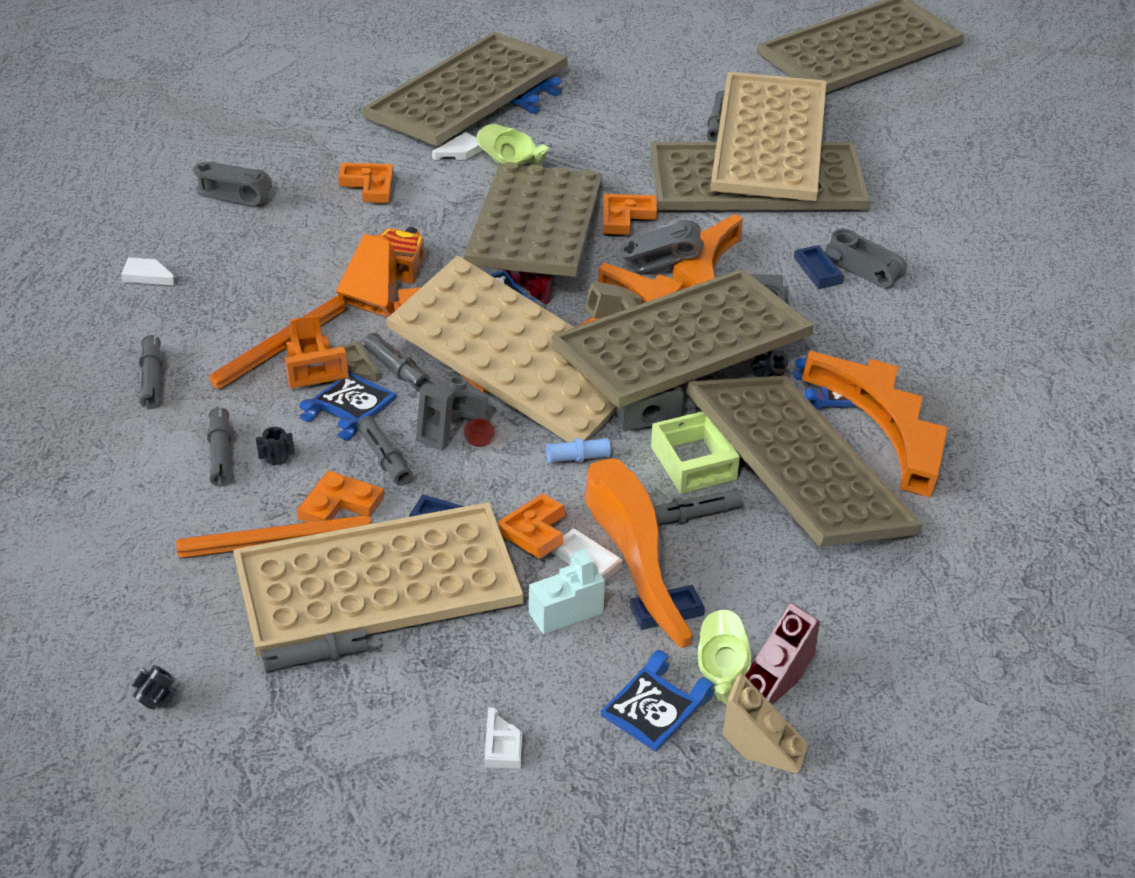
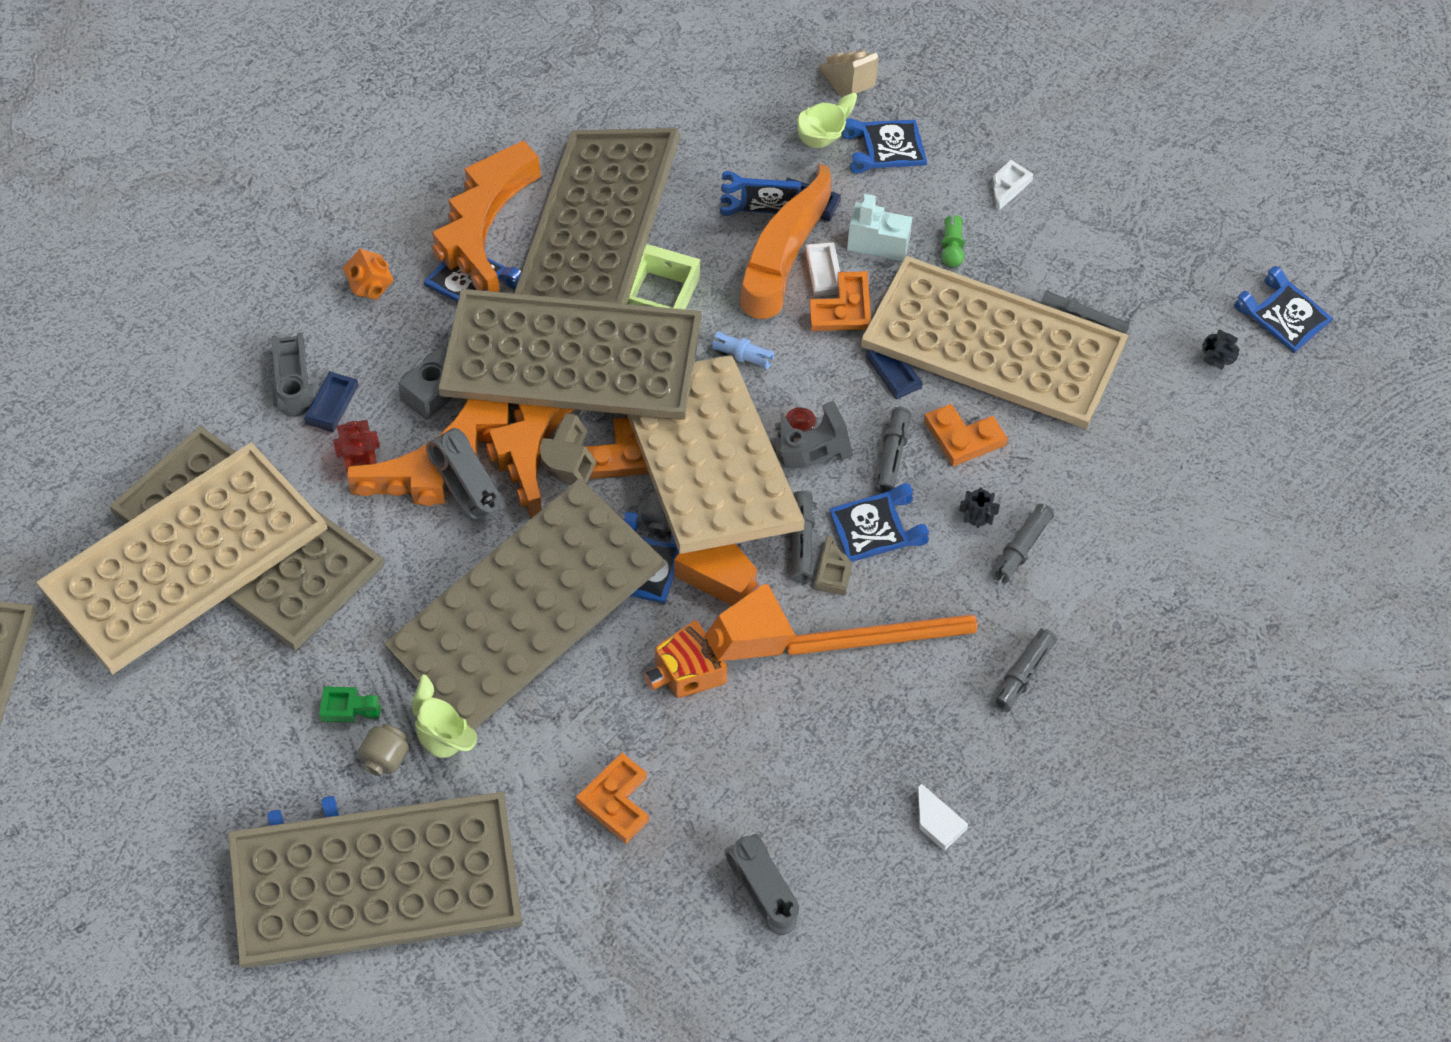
camera: 140 degrees left, 15 degrees up
orange axle [176,515,371,558] -> none
orange tile [285,315,349,389] -> none
white tile [432,132,483,160] -> none
orange plate [603,194,657,235] -> none
dark grey pin [653,488,742,525] -> none
dark grey pin [707,91,725,142] -> none
slope [745,602,820,705] -> none
none -> green plate [319,686,381,723]
none -> clear red brick [333,419,380,473]
none -> orange brick [342,248,394,300]
none -> dark tan head [358,724,409,776]
none -> flag [720,171,801,216]
none -> bright green pin [941,215,965,268]
none -> flag [1234,266,1333,353]

